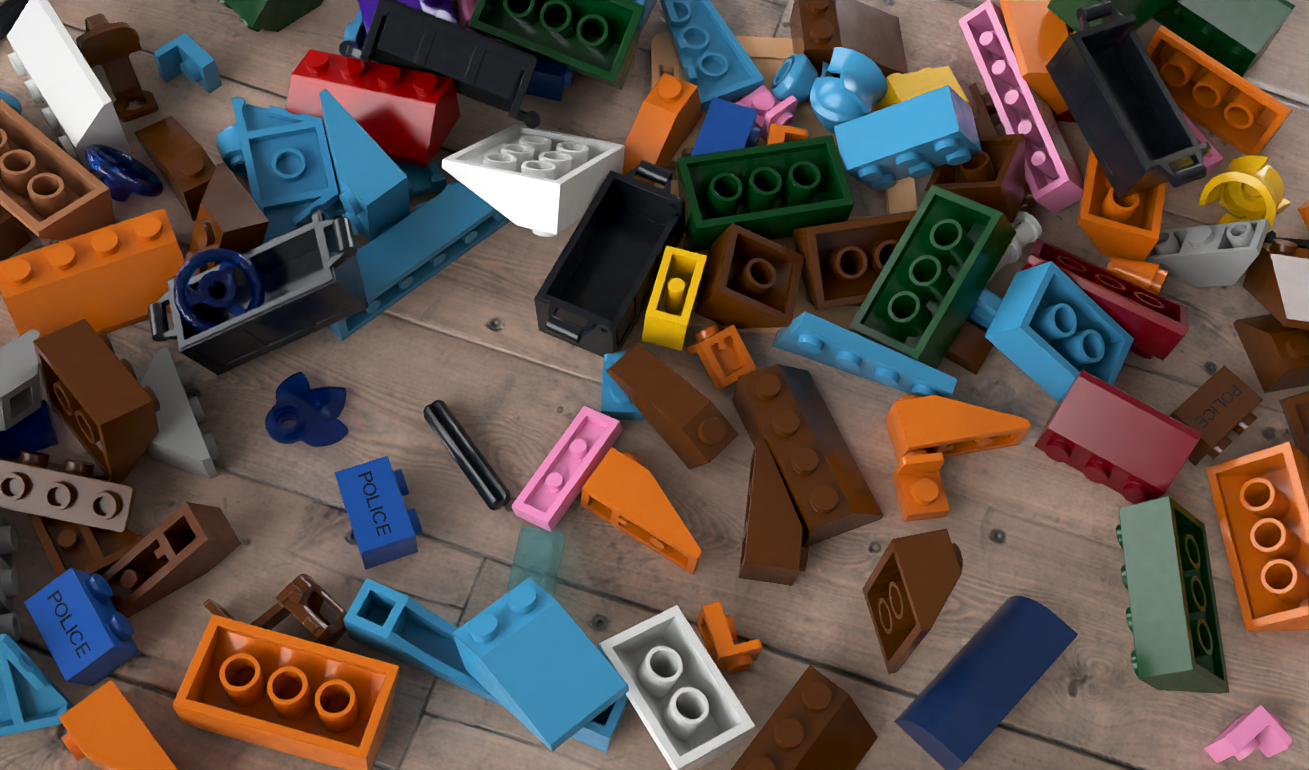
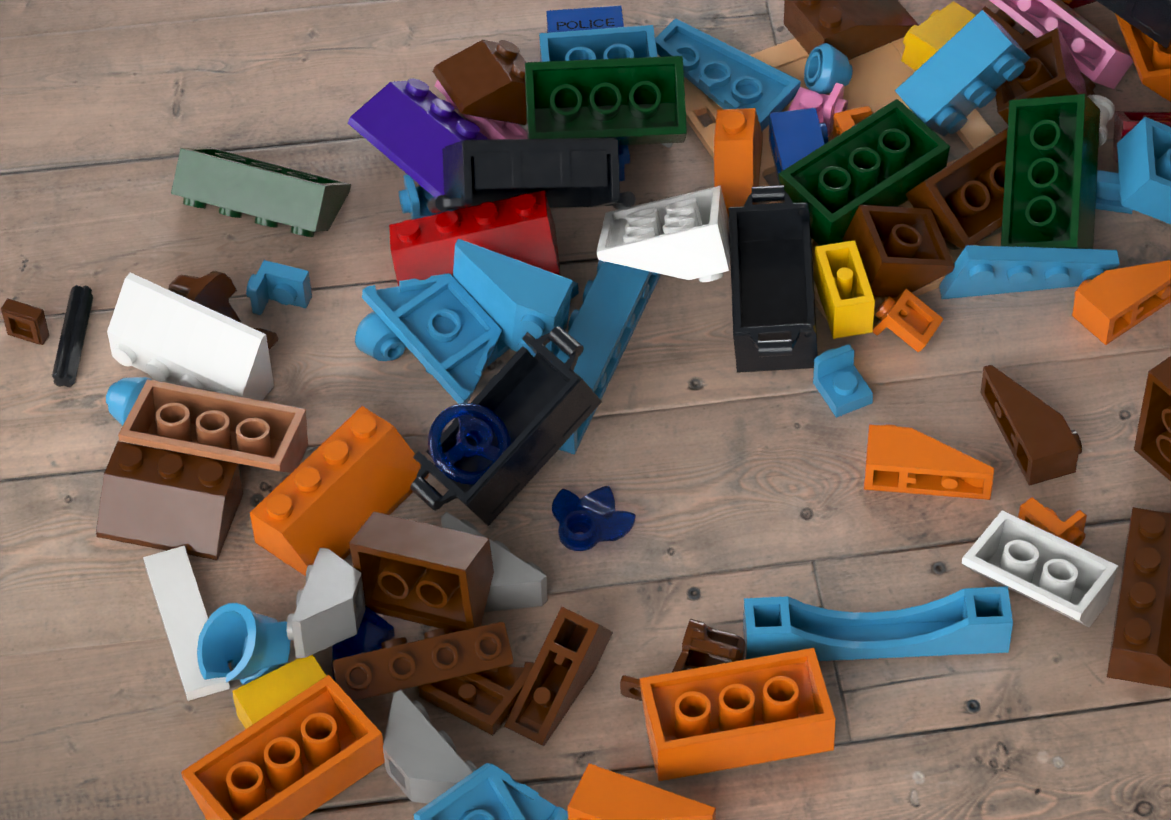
camera: 15 degrees left, 10 degrees down
blue brick [24,567,140,686] -> none
clear blue piece [84,144,163,202] -> none
reddish brown slope [134,116,216,221] -> none
reddish brown slope [186,163,269,276] -> none
blue brick [334,456,423,570] -> none
black axle [423,400,510,511] -> none
dark azure slope [452,578,629,752] -> none
clear light blue plate [506,526,565,597] -> none
bright pink plate [511,406,623,532] -> none
reddish brown slope [606,342,739,470] -> none
reddish brown slope [732,364,883,546] -> none
dark azure helmet [810,47,887,133] -> none
orange bracket [892,450,950,522] -> none
reddish brown tile [945,320,994,375] -> none

